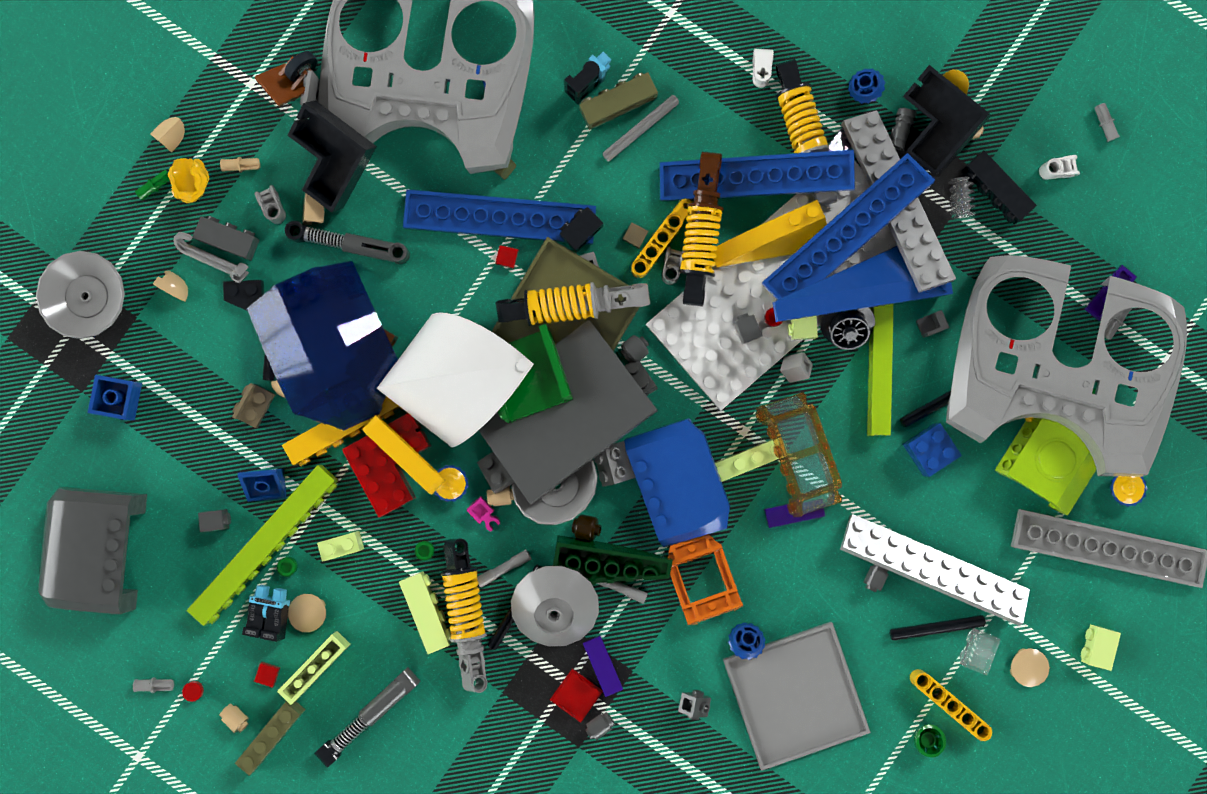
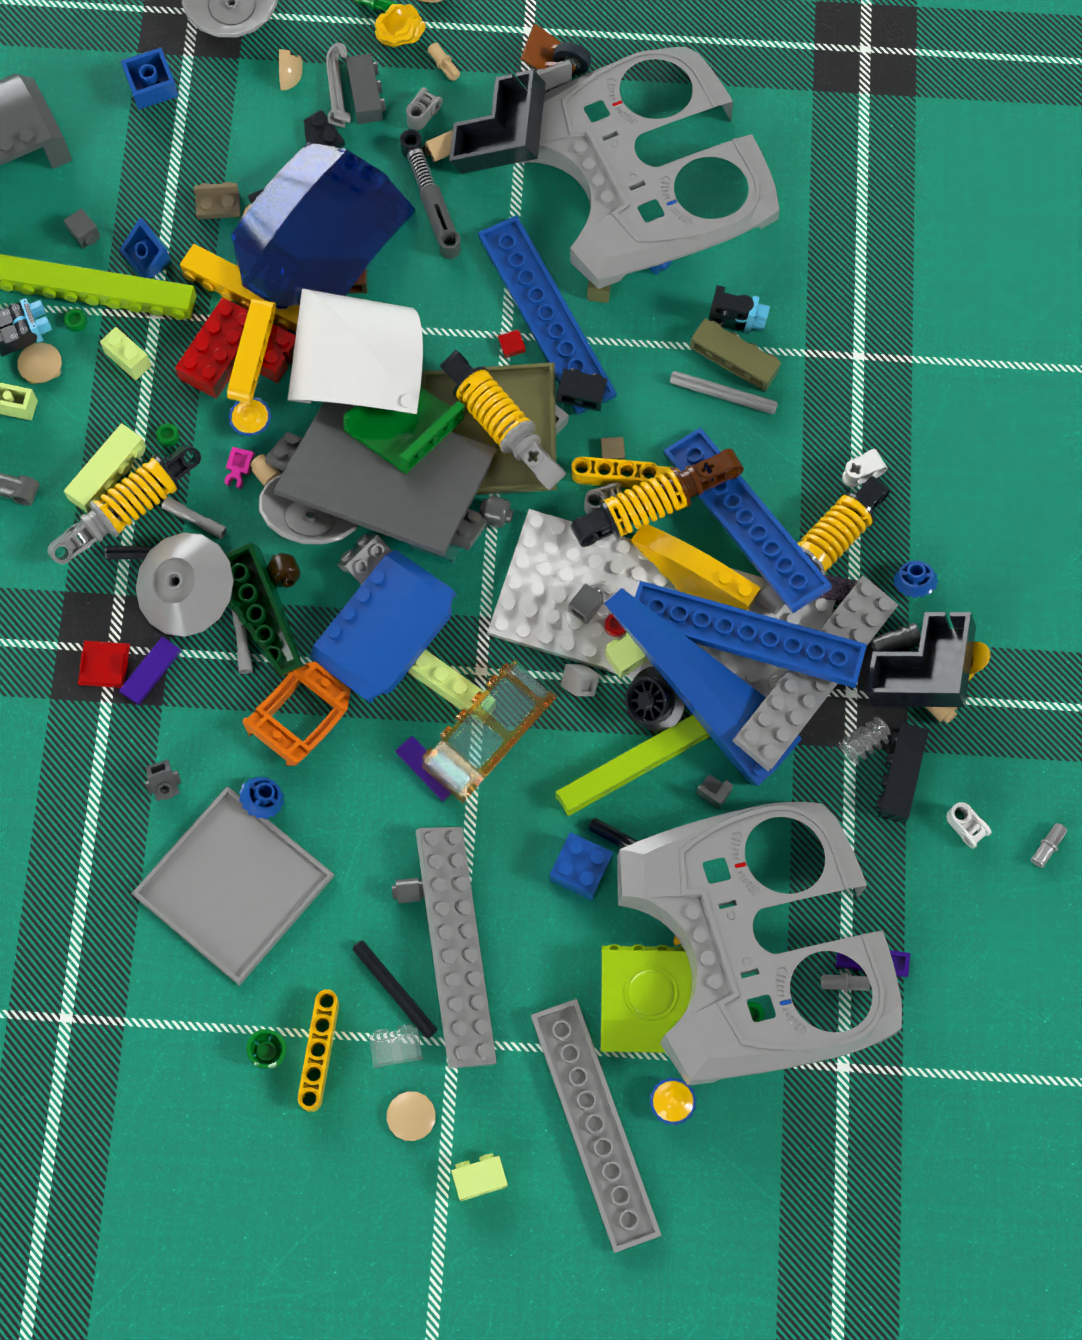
camera: 60 degrees right, 15 degrees down
dark grey brick [585,712,615,740] -> none

